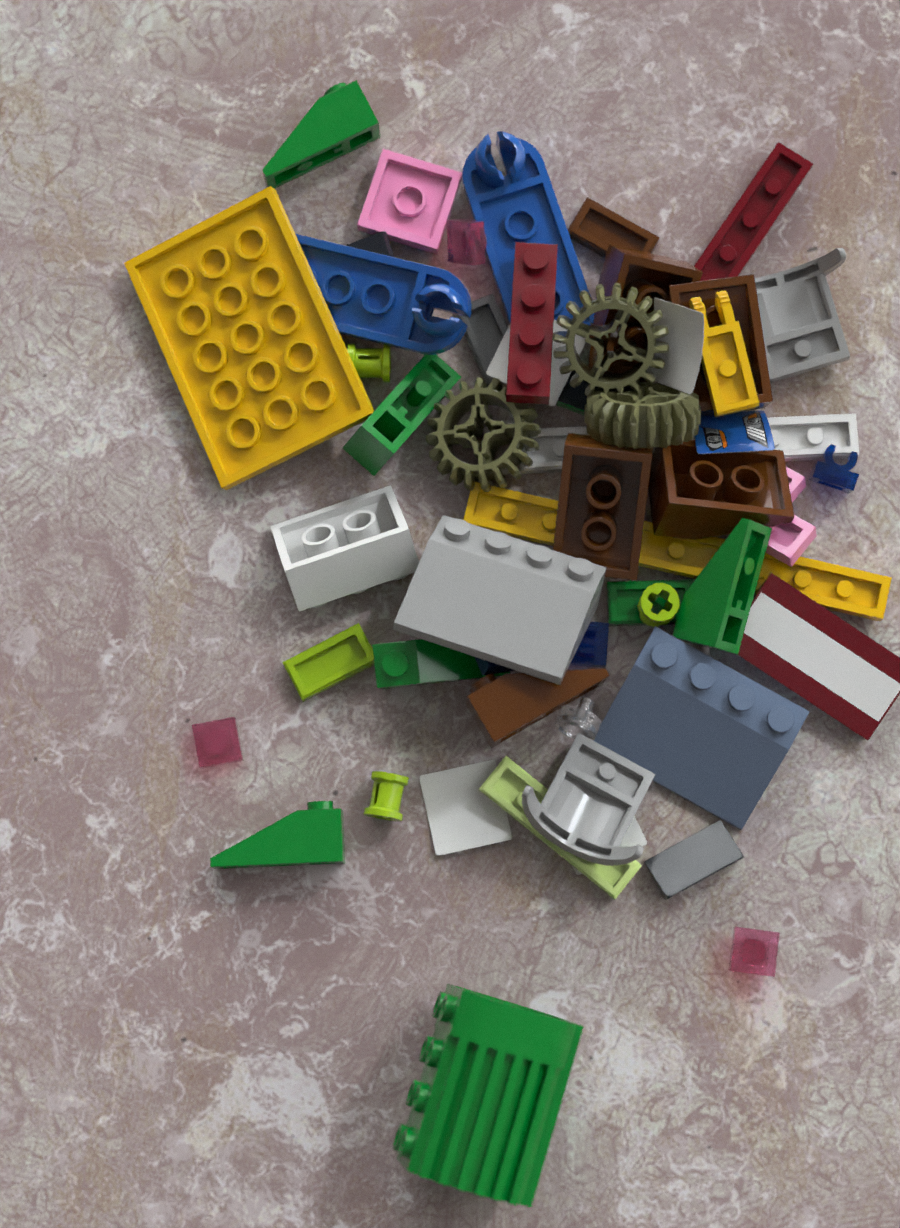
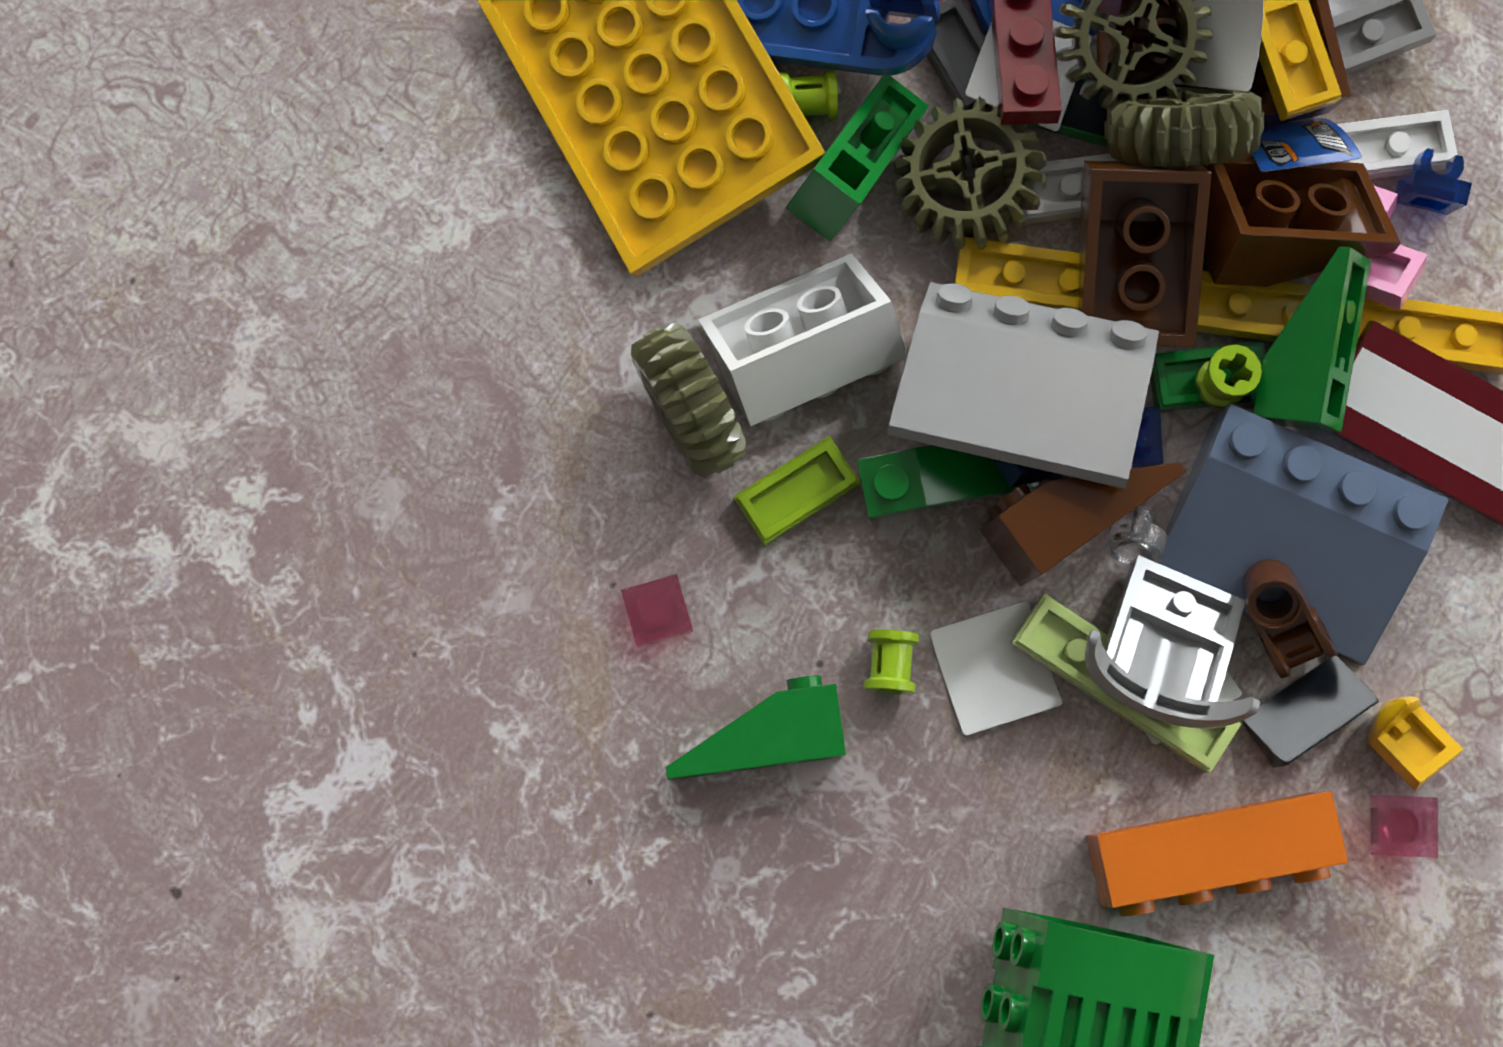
camera: 10 degrees left, 0 degrees up
none -> olive gear [631,322,746,478]
none -> orange brick [1086,791,1349,917]
none -> reddish brown piece [1242,559,1337,679]
none -> yellow plate [1368,696,1464,791]

